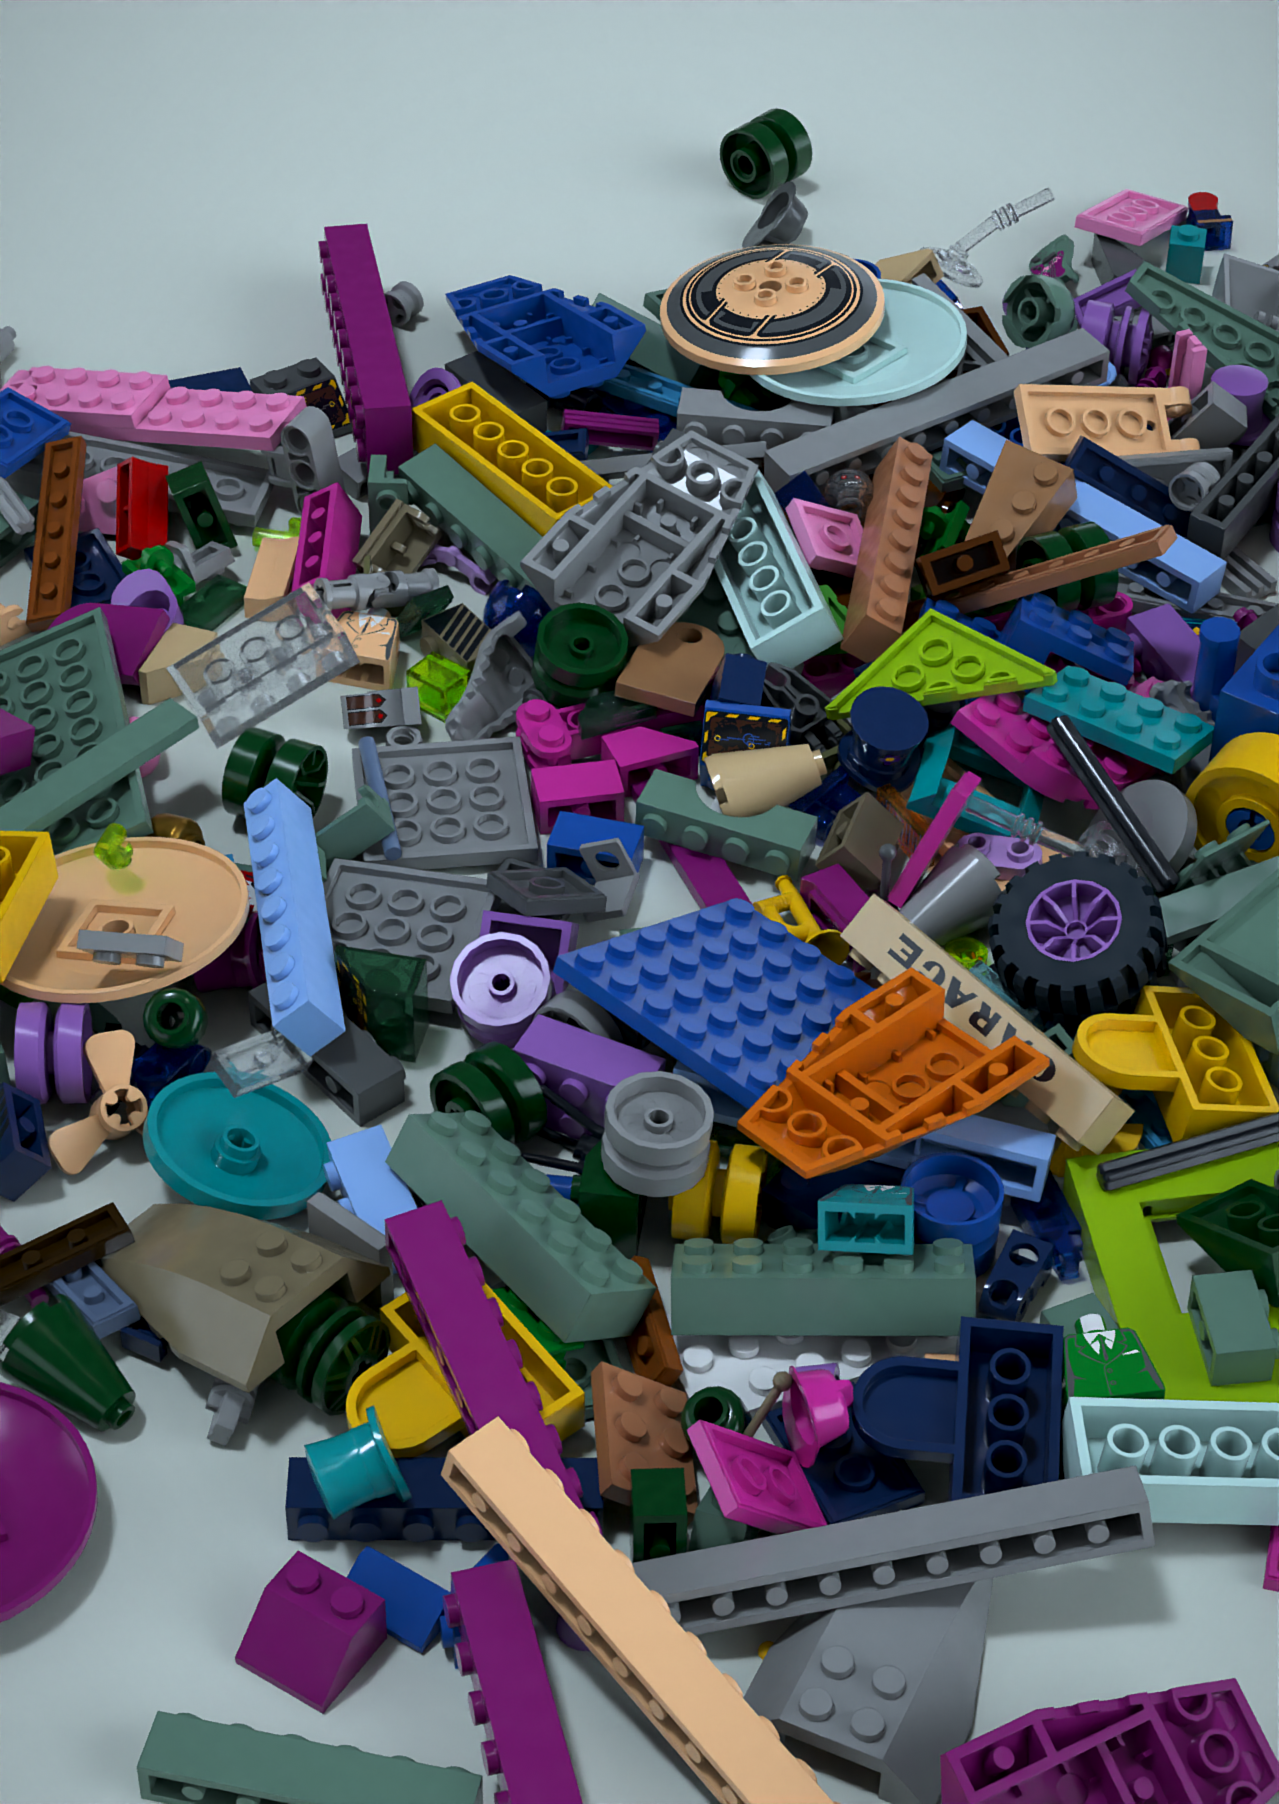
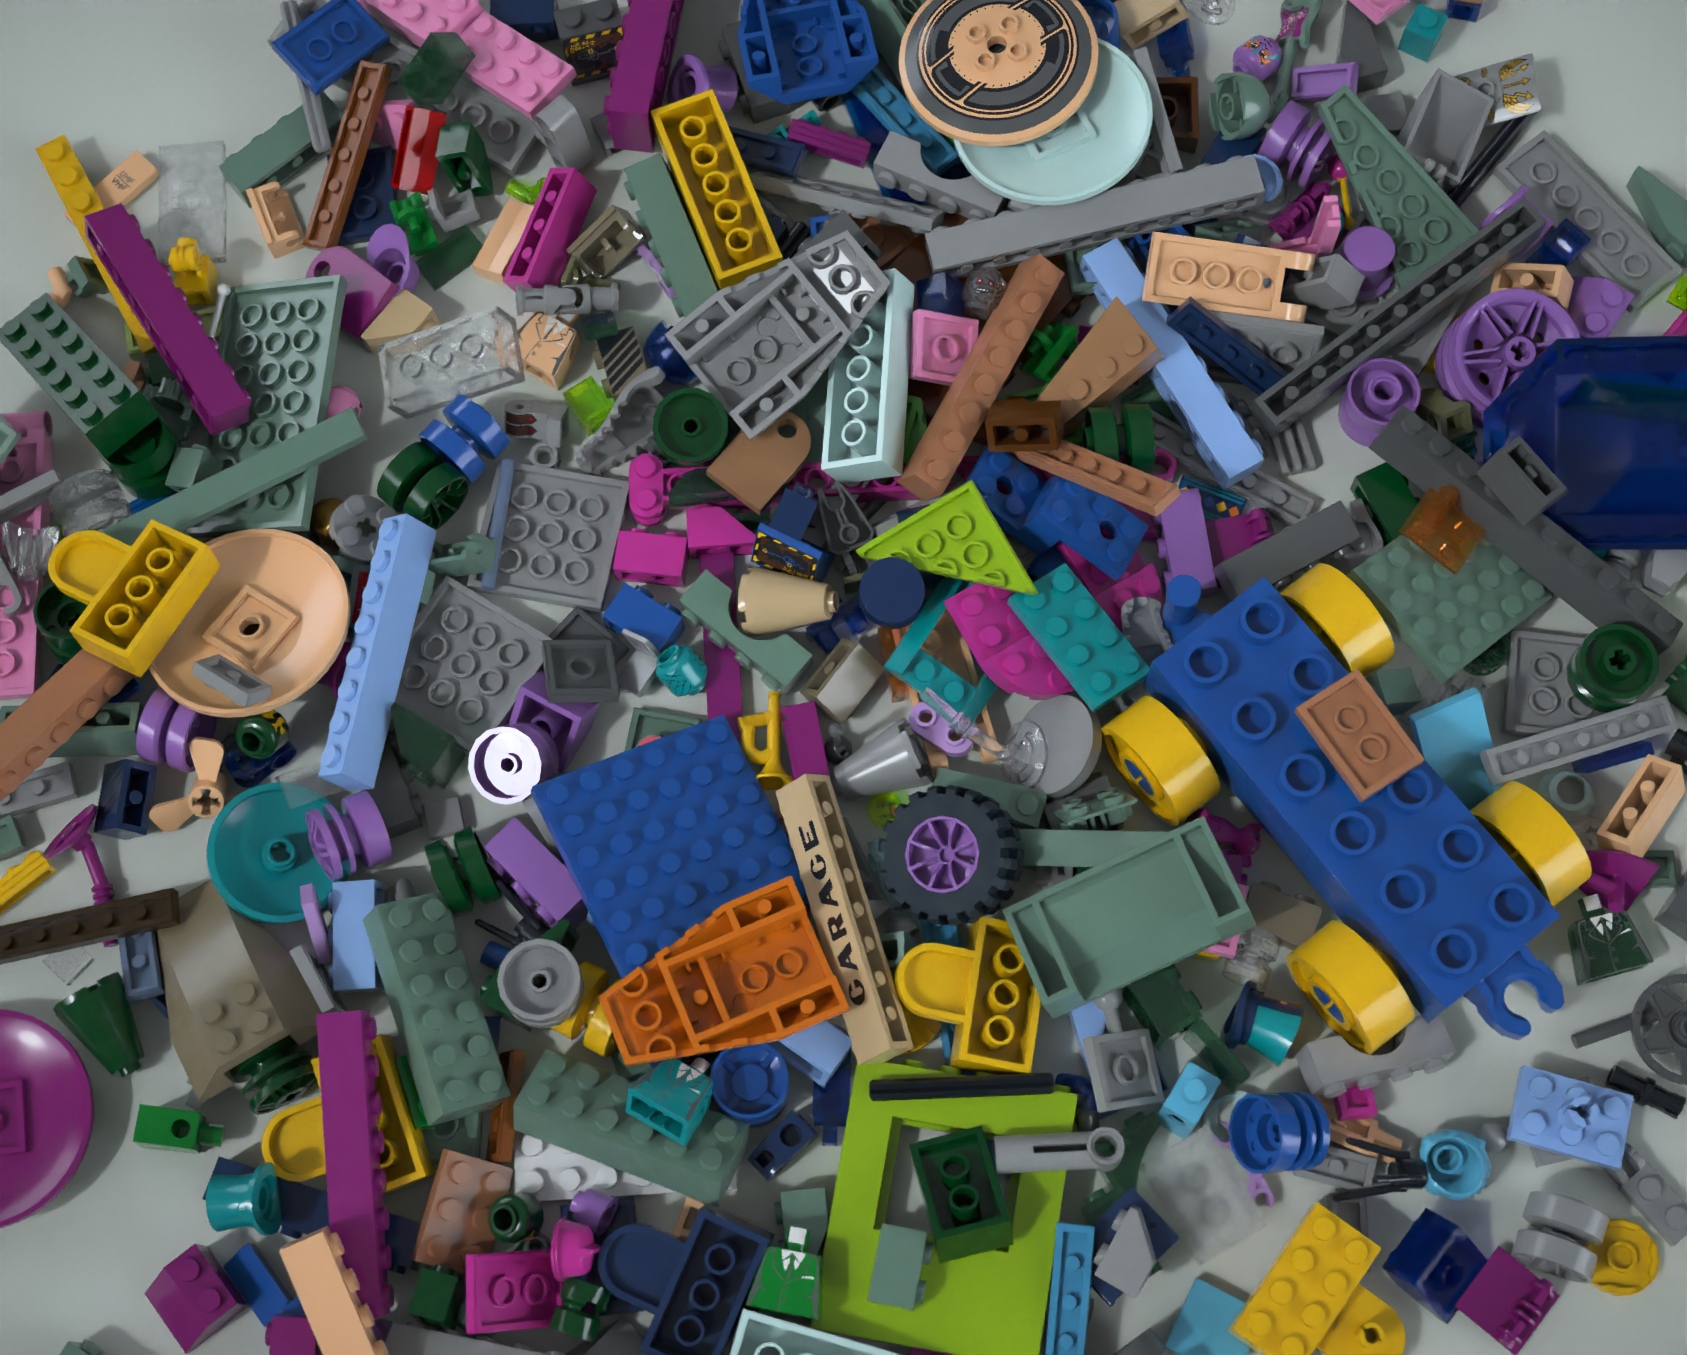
camera: 25 degrees right, 30 degrees up
clear neon green arm [93,823,133,870] -> none
sand green bracket [367,455,409,535] -> none
dark tan hinge [743,1371,793,1438] -> none
dark pink tile [888,771,982,908] -> none
black axle [1047,715,1180,894] -> none
light grey wheel [1168,462,1221,511] -> none
none -> green torso [133,1104,225,1154]
none -> lavender tile [300,883,333,964]
none -> medium lavender wheel [305,790,392,882]
none -> light grey plate [329,495,397,564]
none -> clear green brick [398,32,476,105]
none -> blue wheel [418,394,510,485]
none -> light grey tile [423,796,466,841]
none -> dark green wheel [549,1277,612,1343]
none -> teal head [656,645,708,697]

